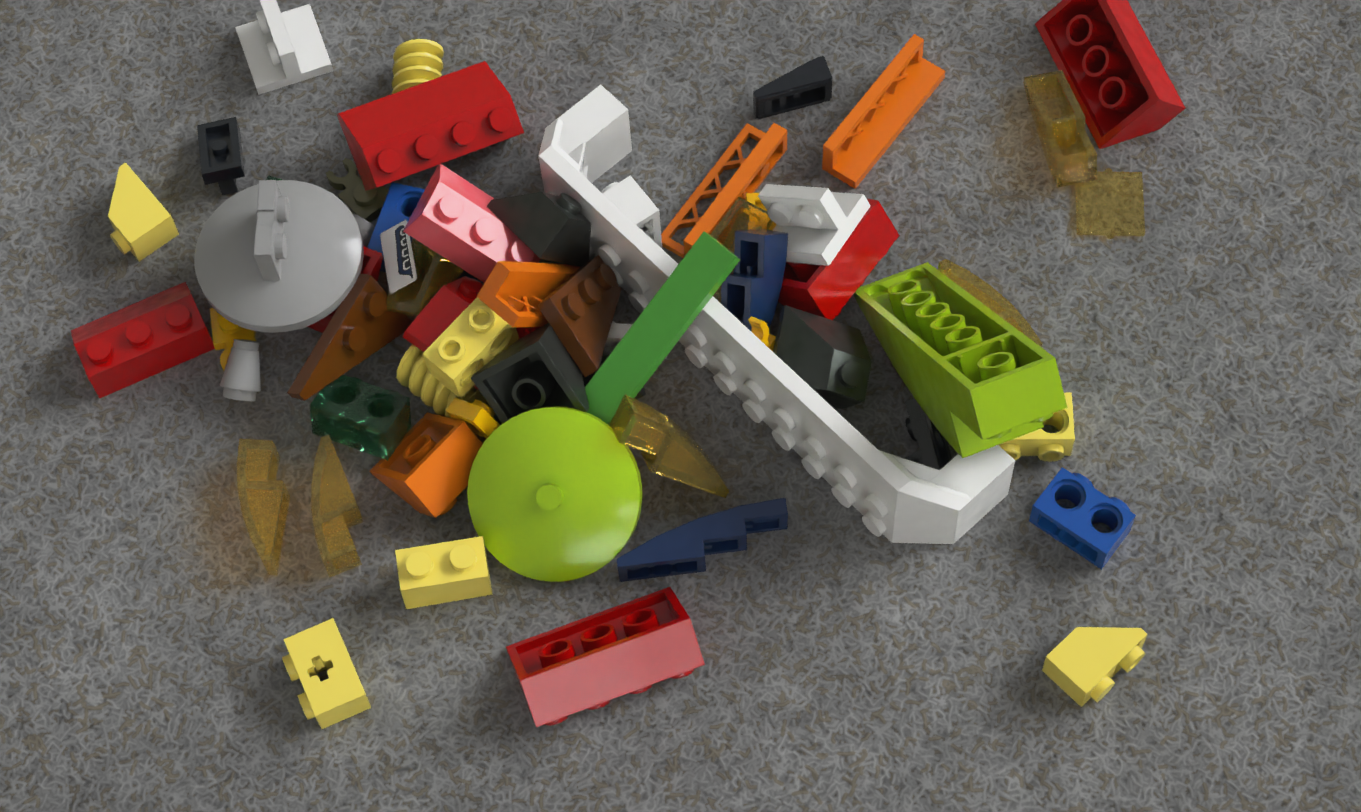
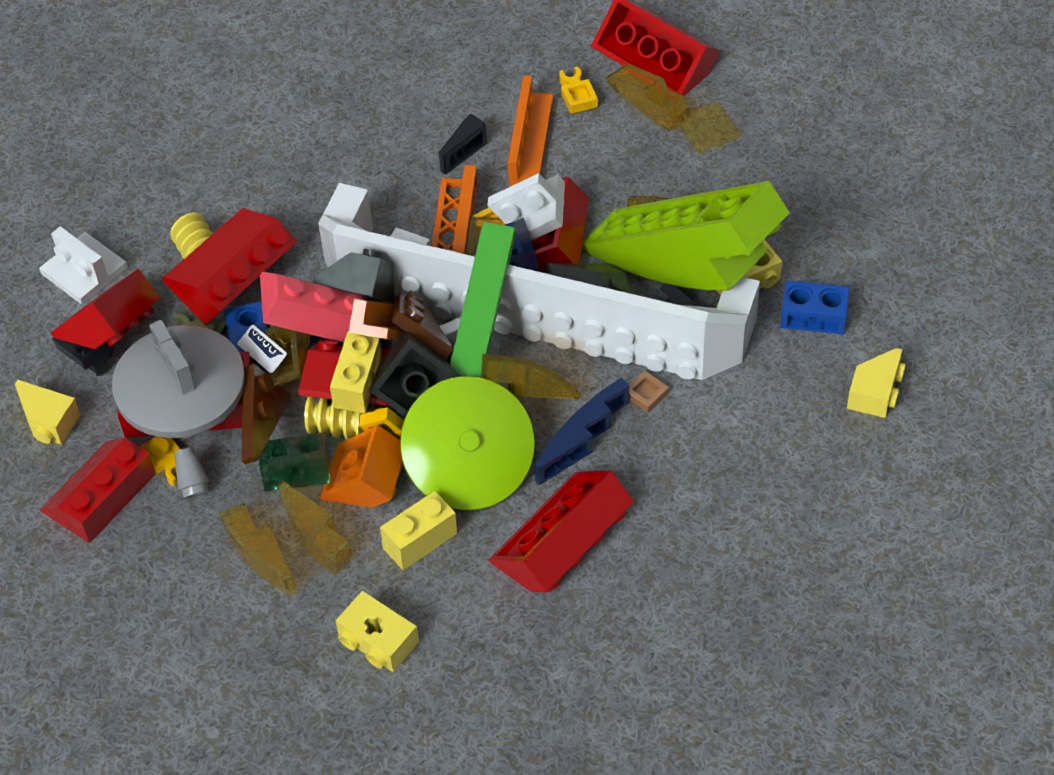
camera: 30 degrees left, 10 degrees down
none -> red slope [50,268,161,349]
none -> yellow plate [559,66,598,114]
none -> medium nougat tile [629,370,669,413]

